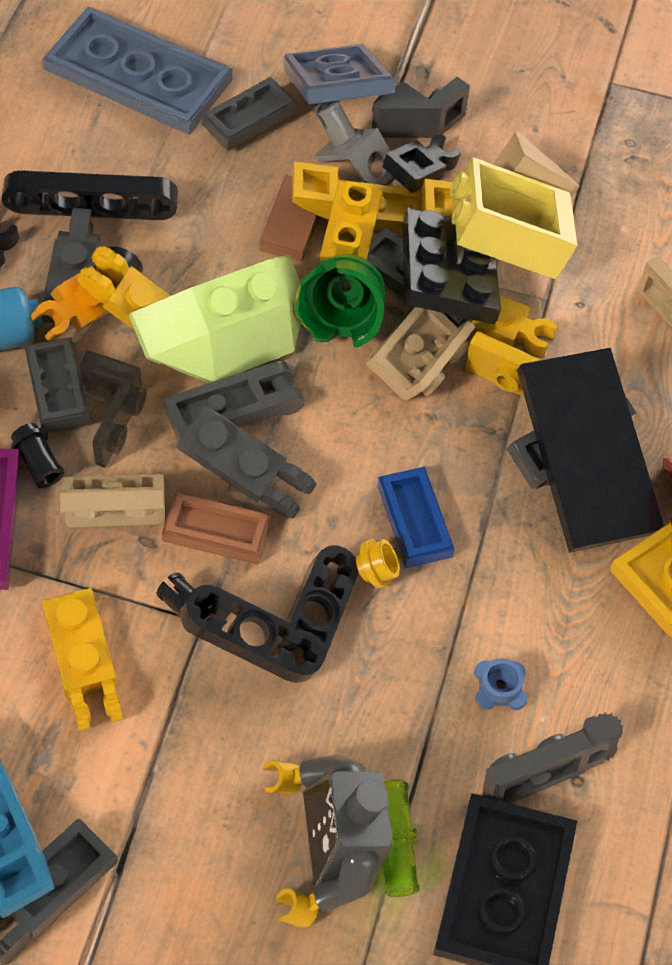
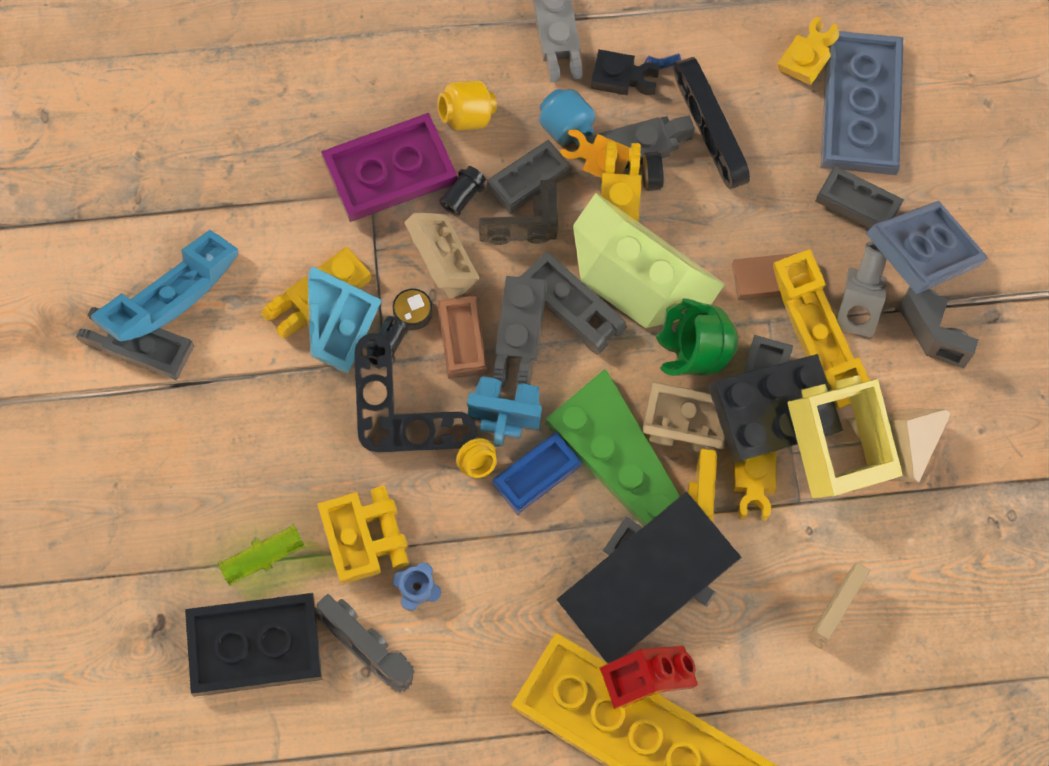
camera: 70 degrees right, 10 degrees up
dark grey torso [263,755,393,928] -> none
yellow hips [320,180,383,261] -> none
black plate [382,135,462,193] -> none
none -> medium azure wing [308,266,382,374]
none -> yellow plate [317,486,409,585]
none -> tile [392,288,433,330]
none -> dark azure hips [467,377,542,447]
none -> bright green wing [545,369,680,527]
none -> yellow plate [777,16,839,85]

